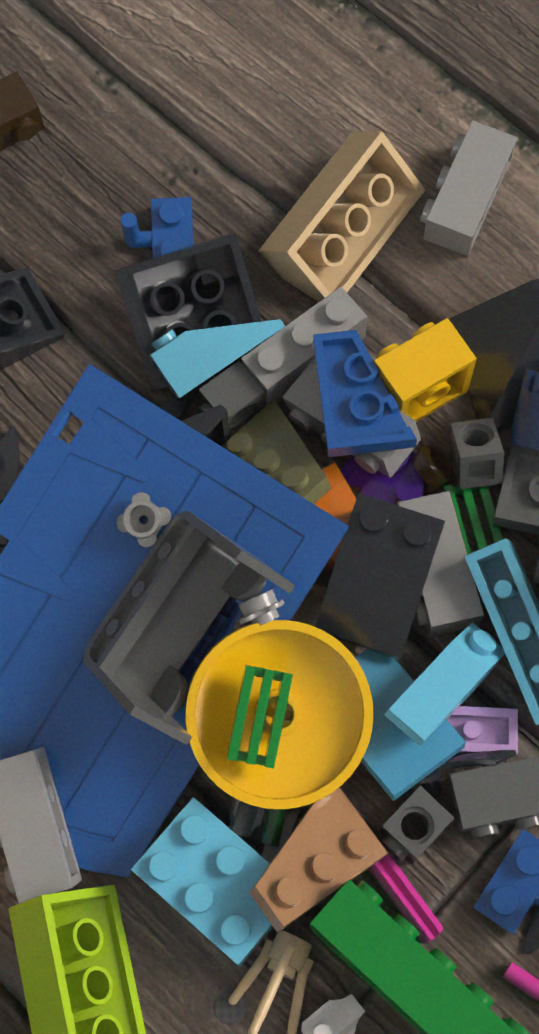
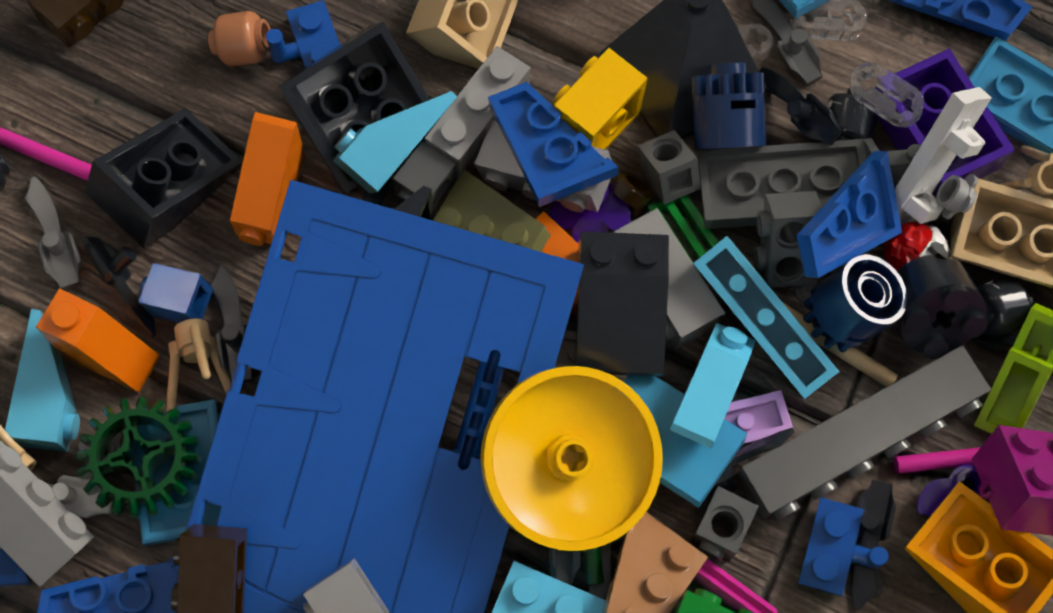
camera: 25 degrees left, 0 degrees up
dark grey windscreen [83,511,295,745] -> none
light grey plate [117,492,172,547] -> none
green tile [226,664,293,769] -> none
light grey plate [238,589,285,626] -> none
none -> nougat head [208,11,271,67]
none -> orange slope [230,112,306,246]

